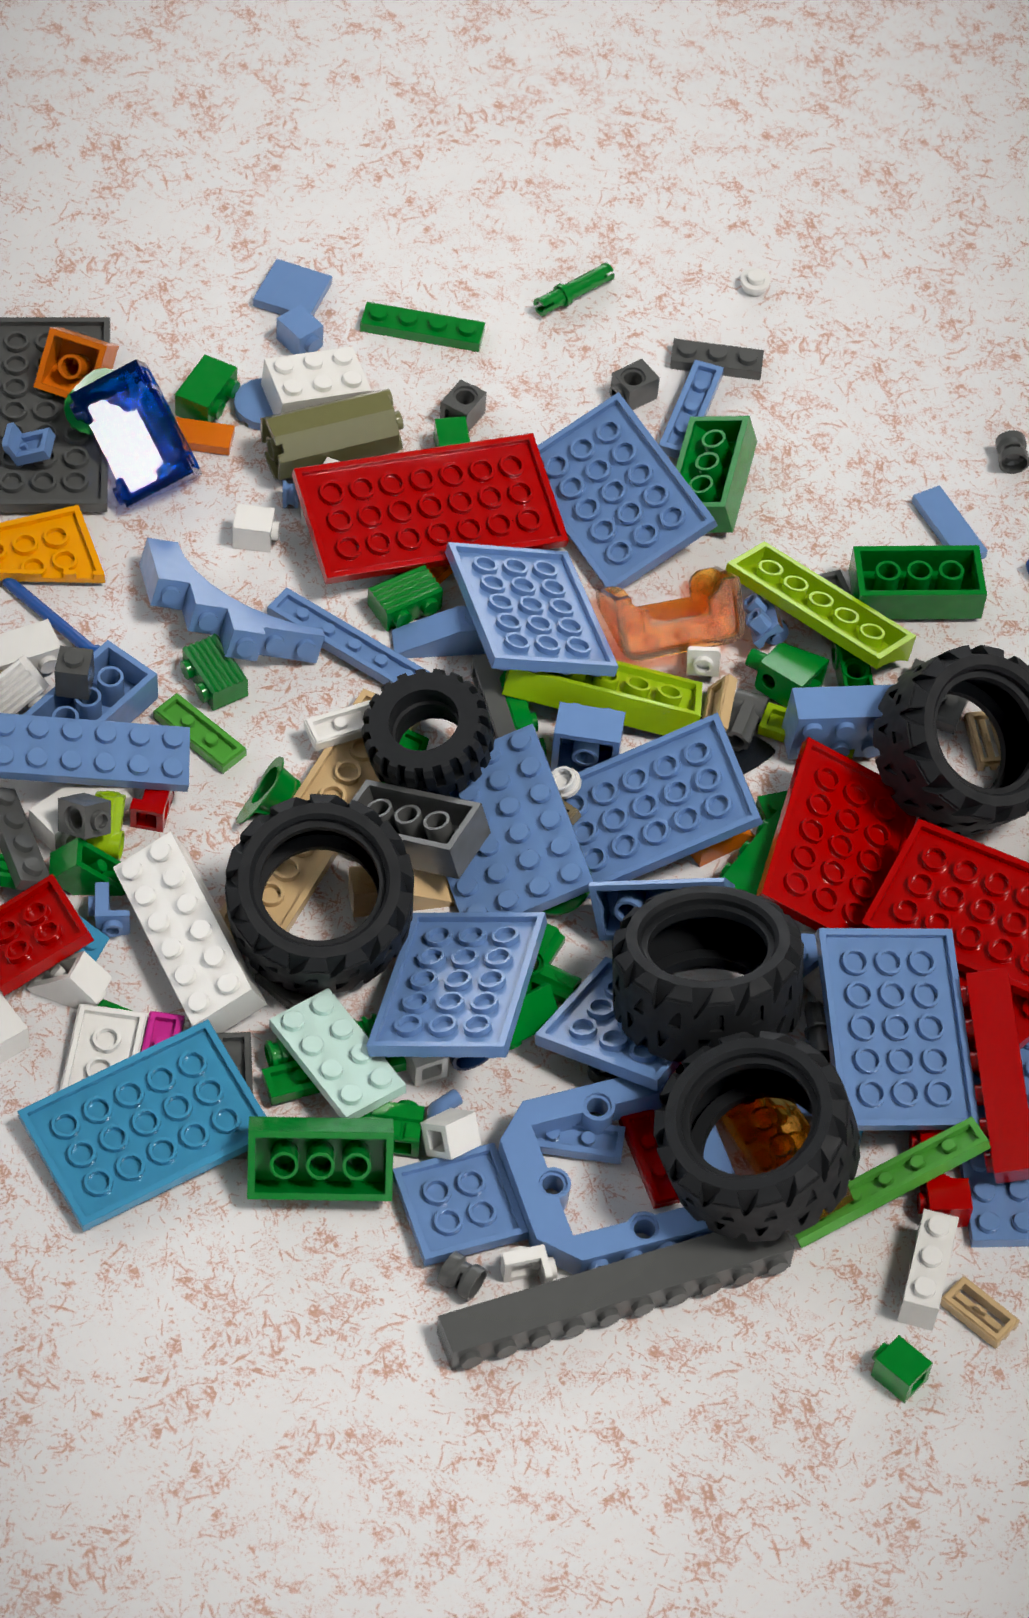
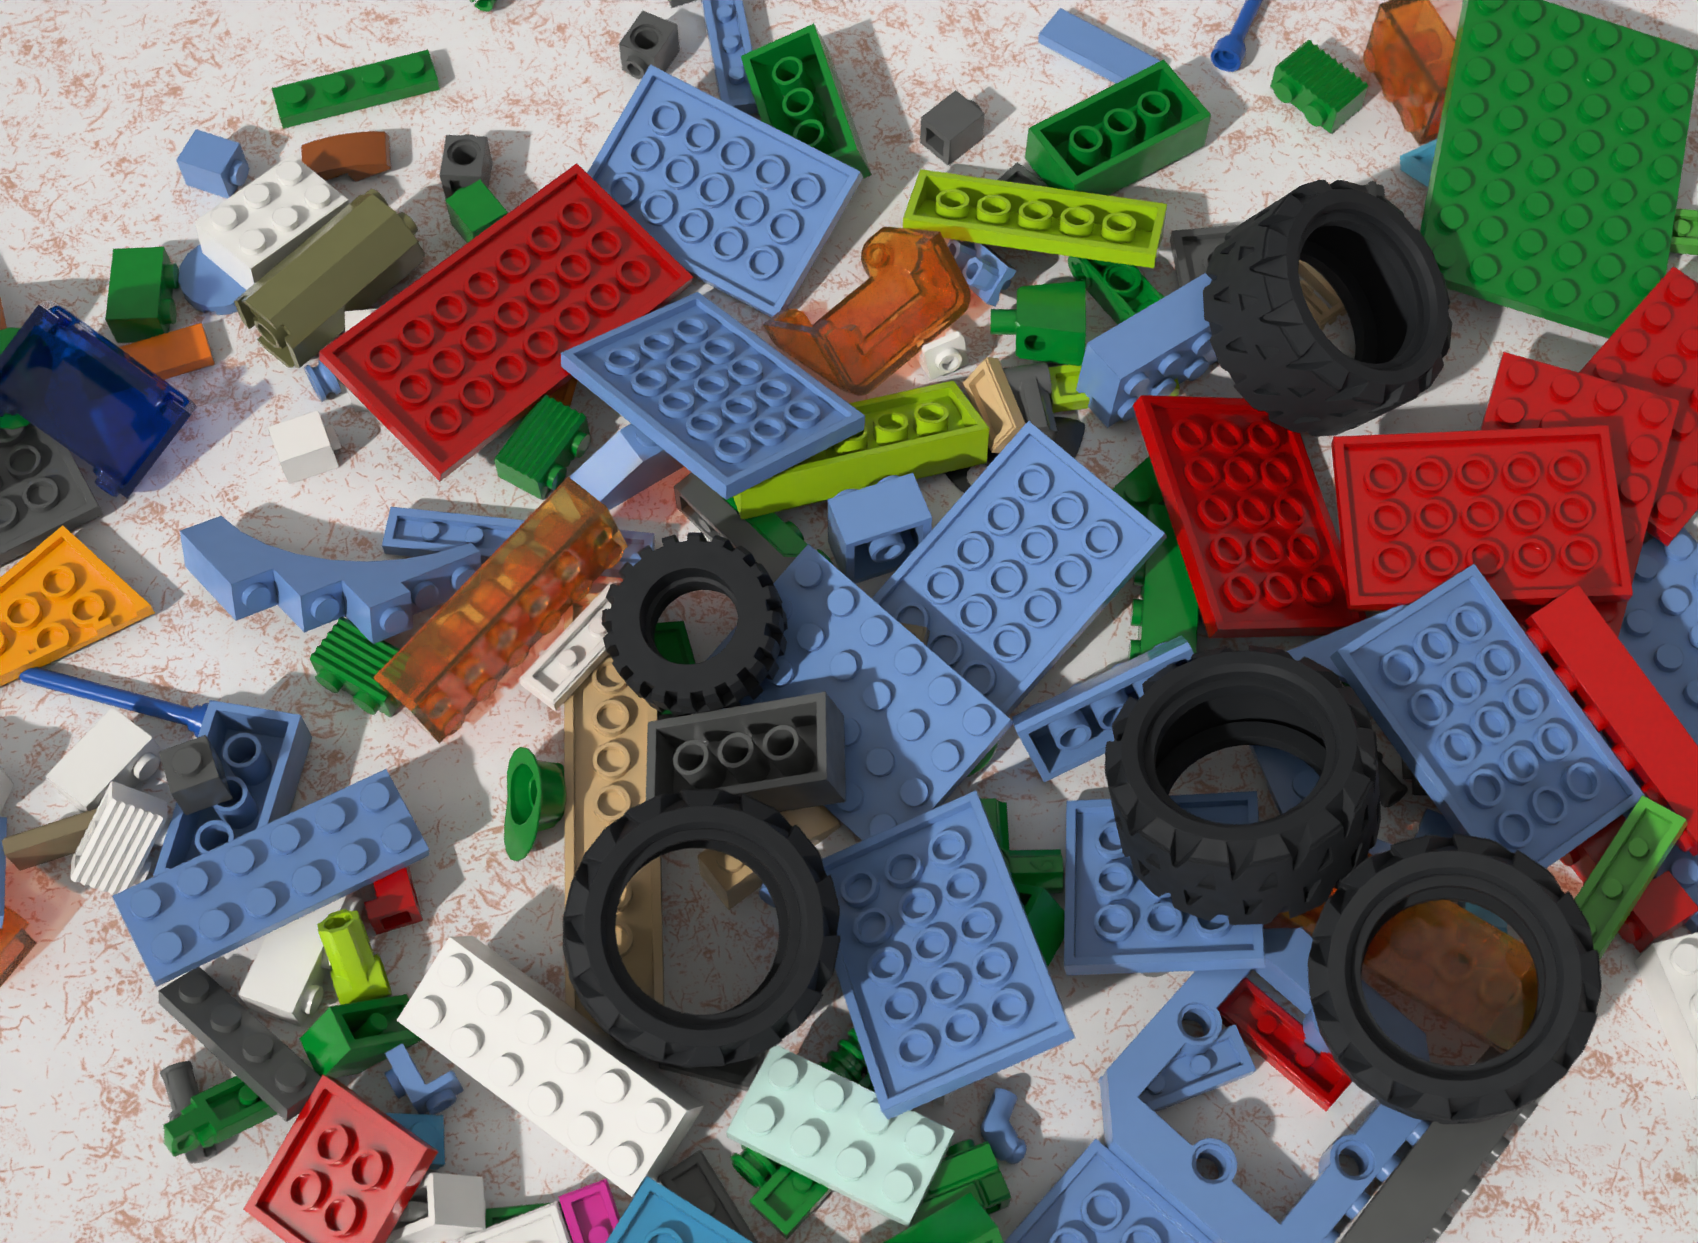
camera: 25 degrees left, 10 degrees up
dark grey brick [58,793,111,839] -> none
bright green tile [153,693,247,774] -> none
medium blue tile [253,259,332,316] -> none
white brick [420,1108,481,1160] -> none
white plate [552,766,582,799] -> none
none -> dark orange slope [301,131,391,182]
none -> clear orange brick [373,477,628,744]
none -> dark grey brick [920,90,985,166]

